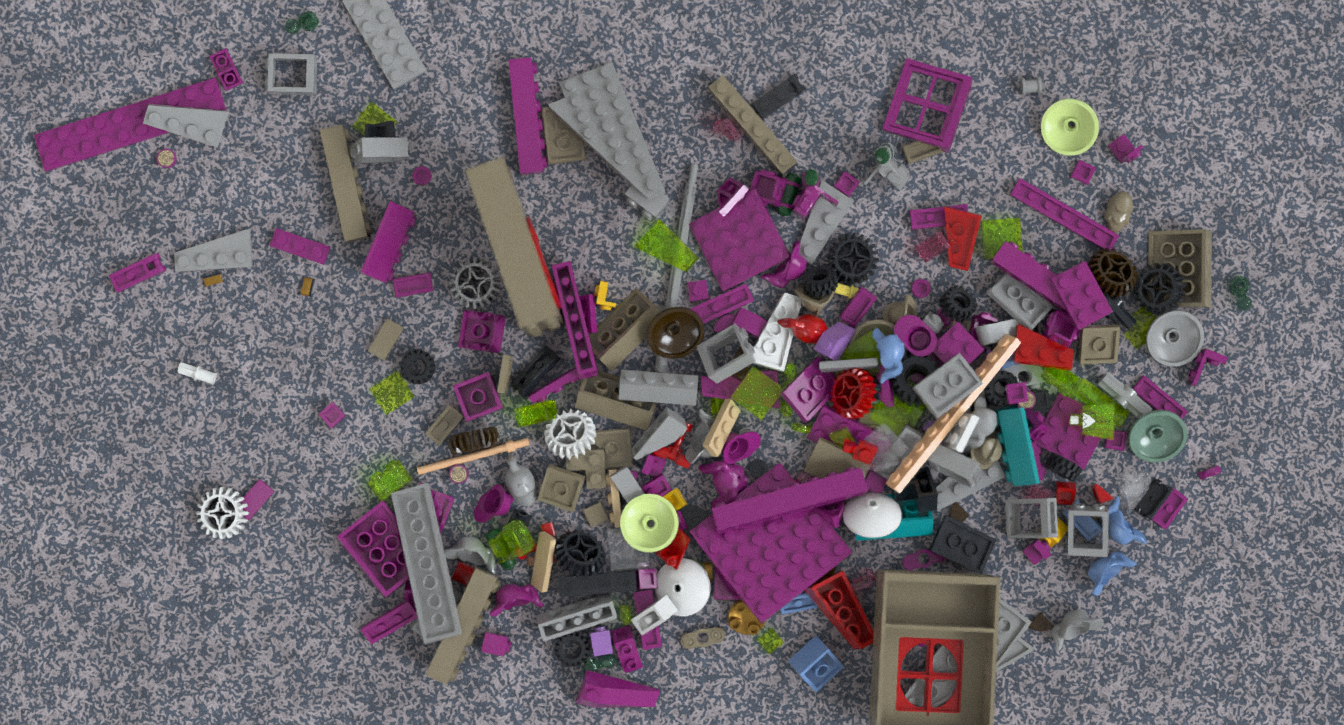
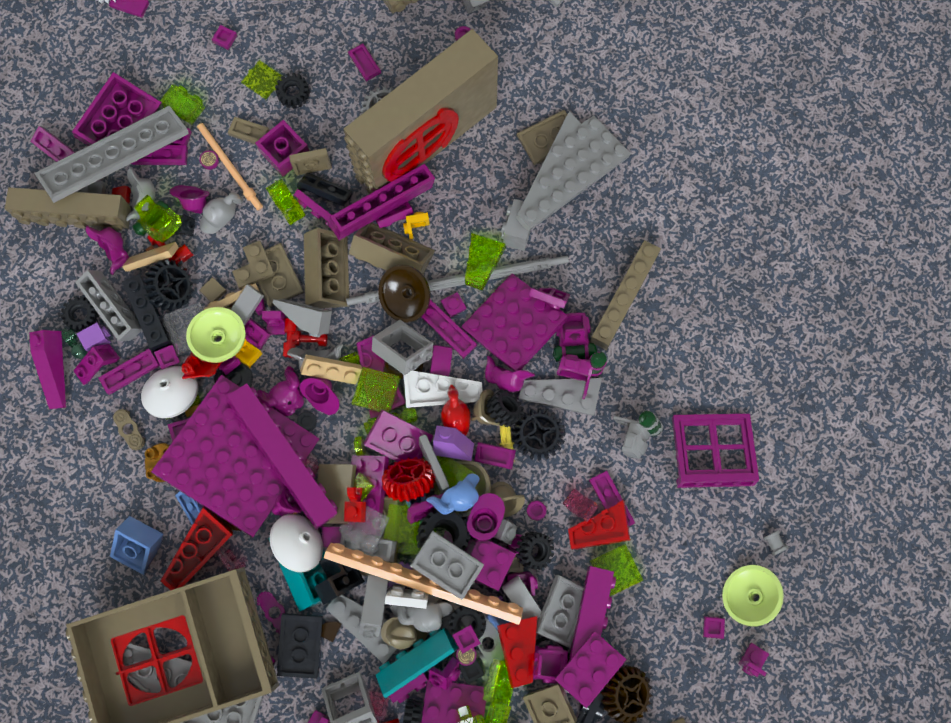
camera: 70 degrees right, 10 degrees down
magenta slope [361,201,417,284] -> none
dark tan tile [368,318,404,361] -> none
dark brown gear [448,427,500,455] -> none
magenta slope [458,310,506,353] -> none
magenta brick [481,631,512,657] -> none
magenta brick [508,57,547,176] -> none
dark tan plate [537,464,585,513] -> none
white gear [544,409,596,460] -> none
light grey slope [619,369,698,406] -> none
clear neon green tile [619,604,632,625] -> none
white slope [631,595,678,635] -> none
clear pink bracket [712,118,741,142] -> none
magenta tile [713,314,734,332] -> none
black plate [752,73,806,119] -> none
clear neon green tile [757,627,784,655] -> none
magenta tile [833,171,860,197] -> none
dark tan tile [901,133,943,165] -> none
magenta plate [1009,178,1119,251] -> none
dark tan arm [1104,191,1133,233] -> none

